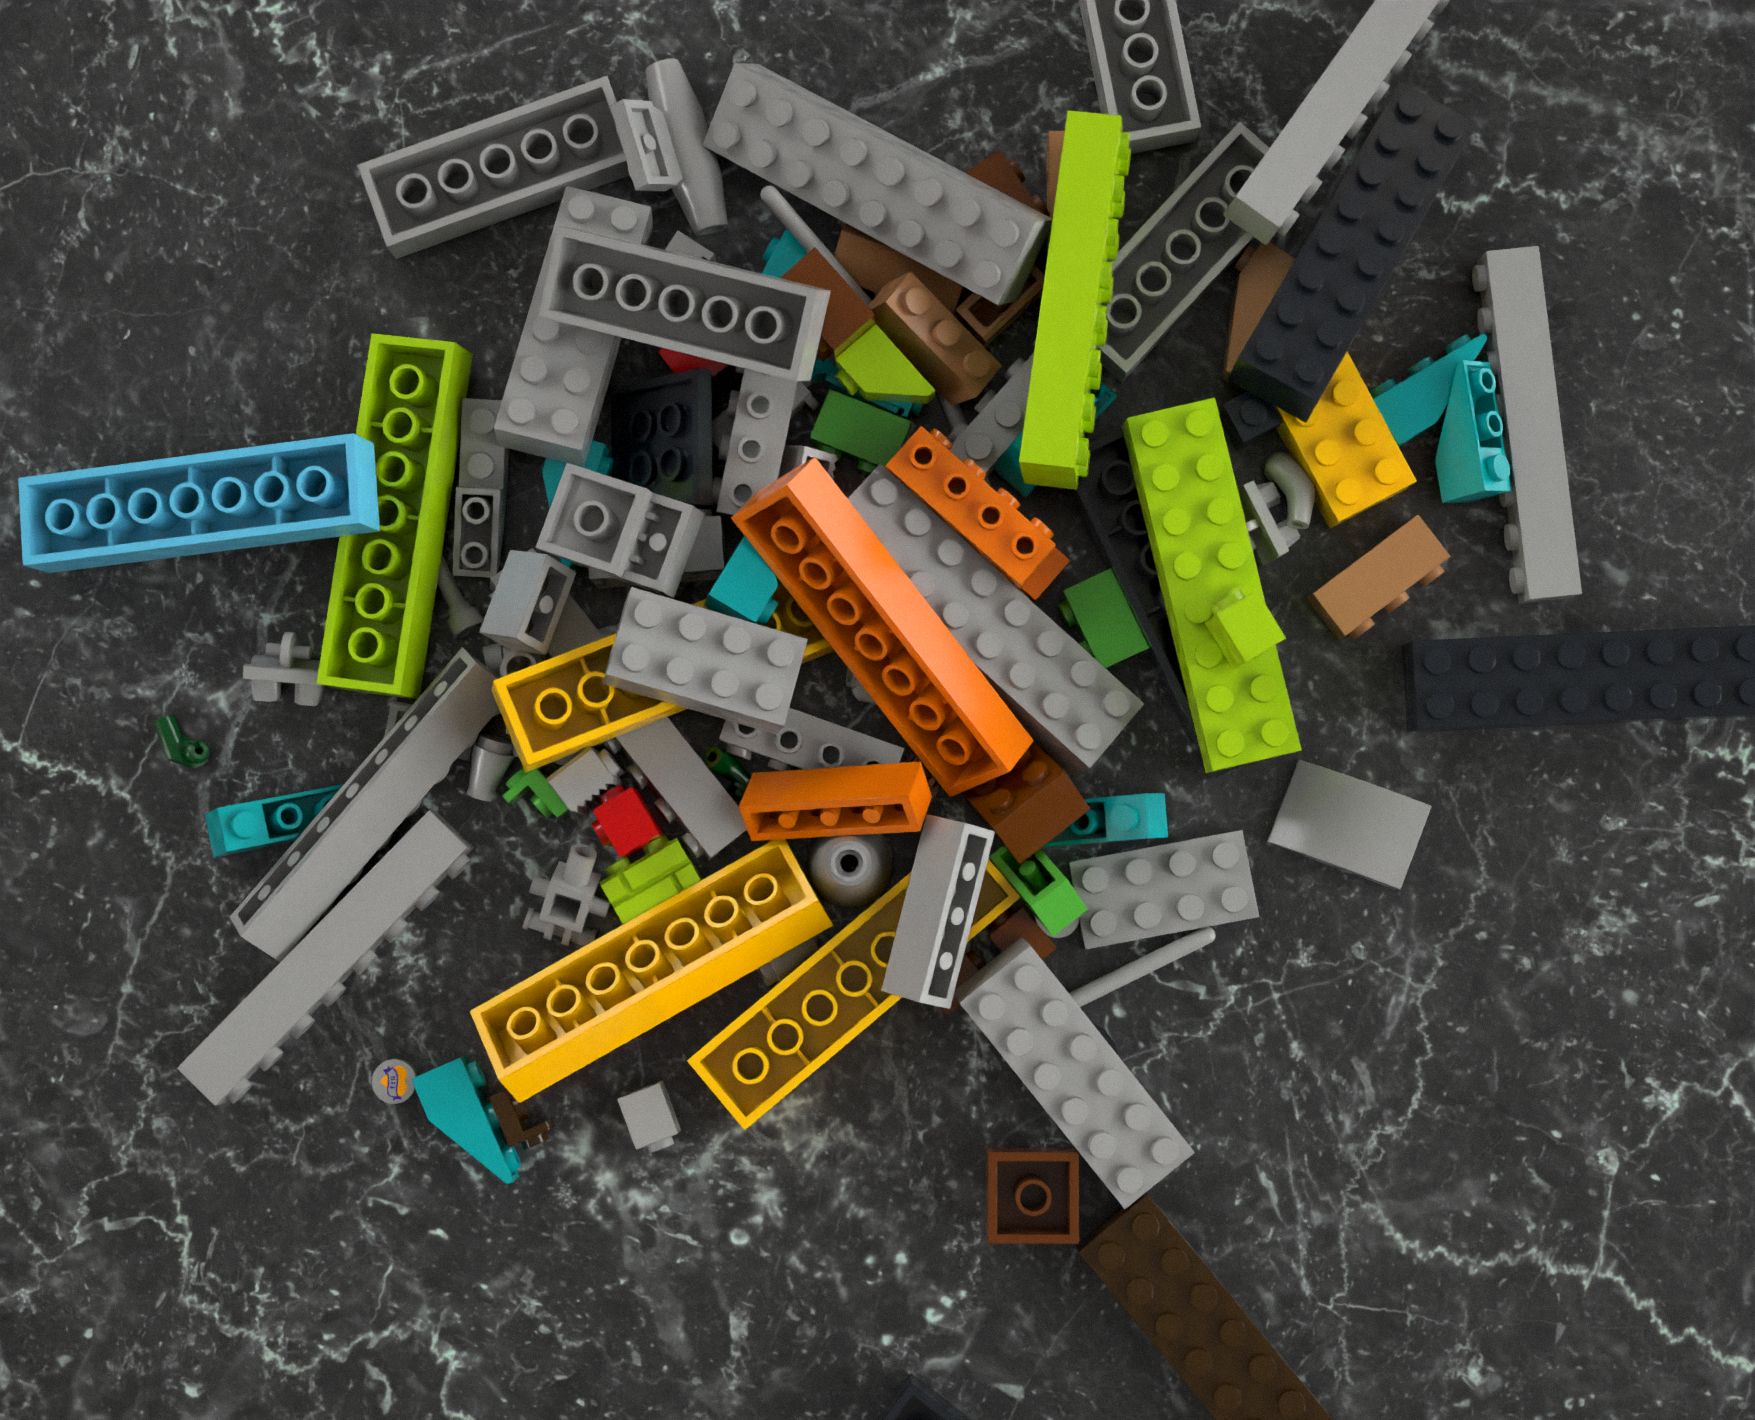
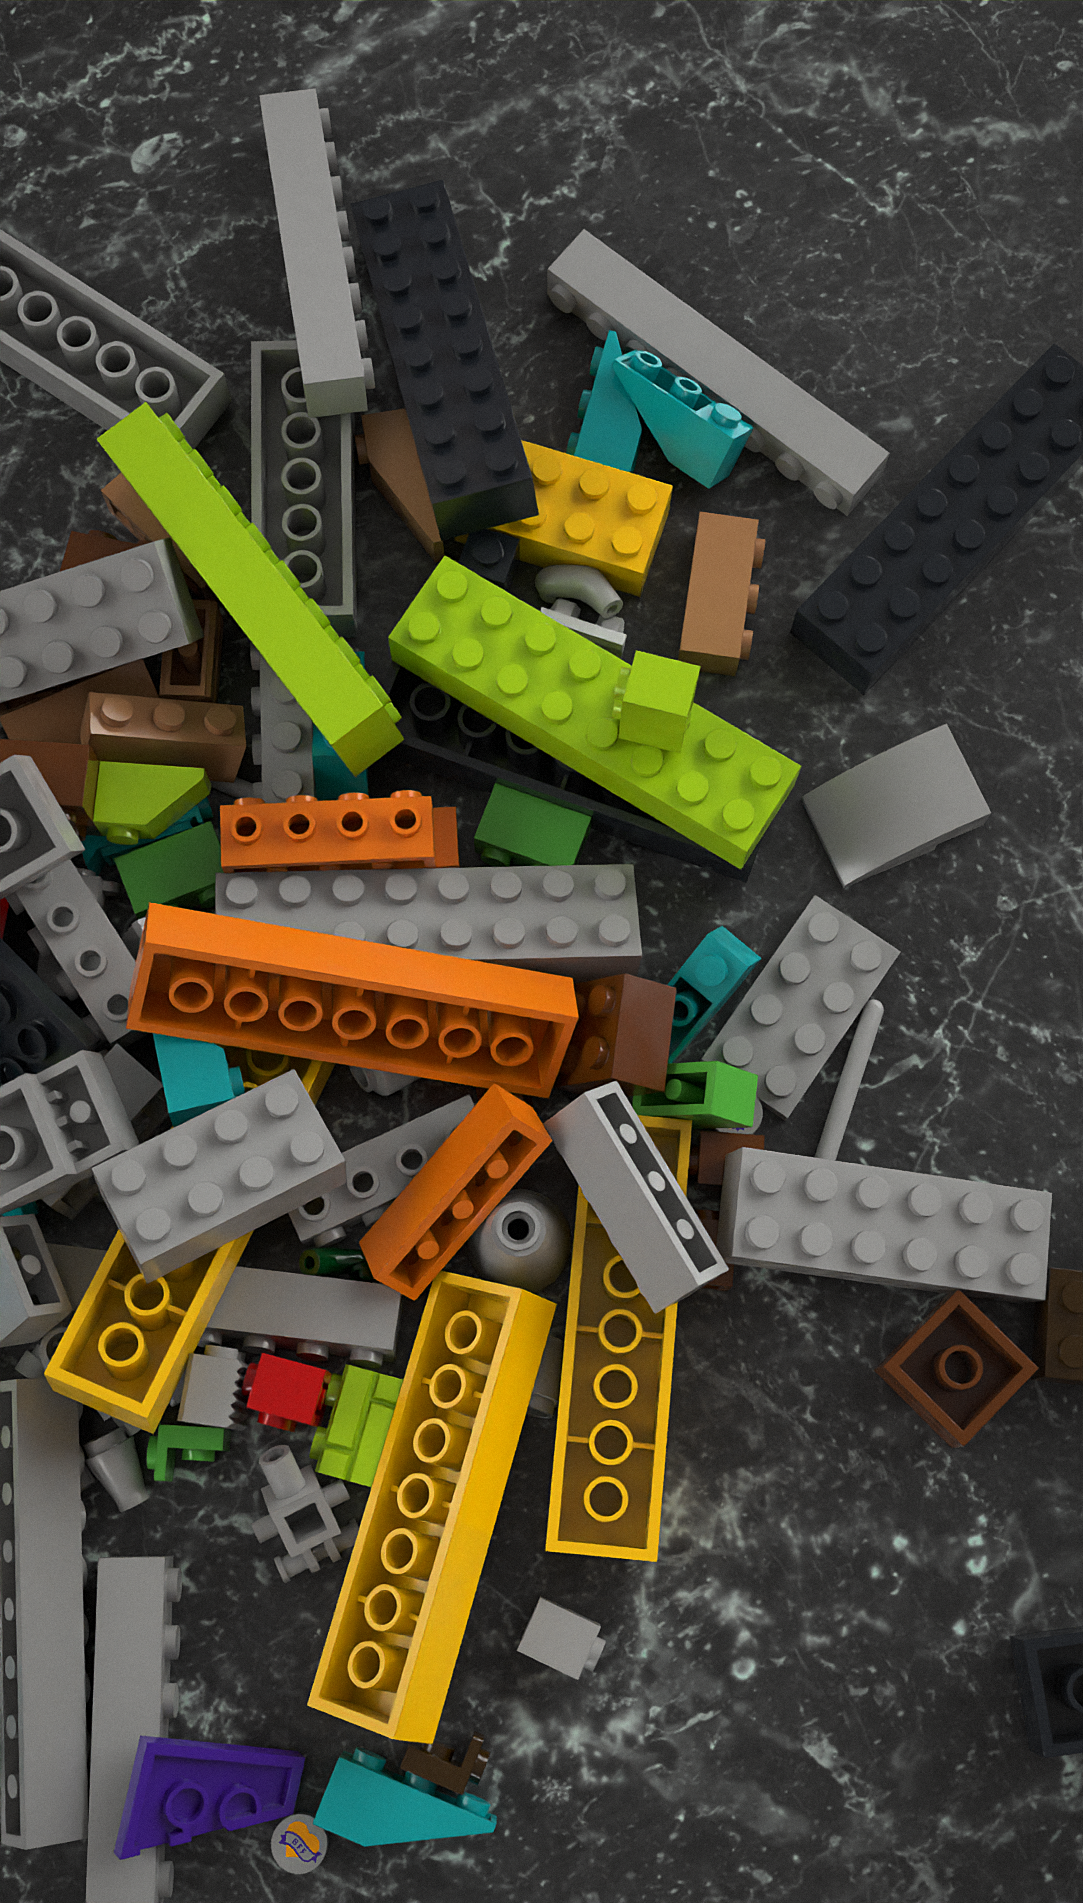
camera: 45 degrees left, 10 degrees down
none -> dark purple wing [114,1735,305,1860]

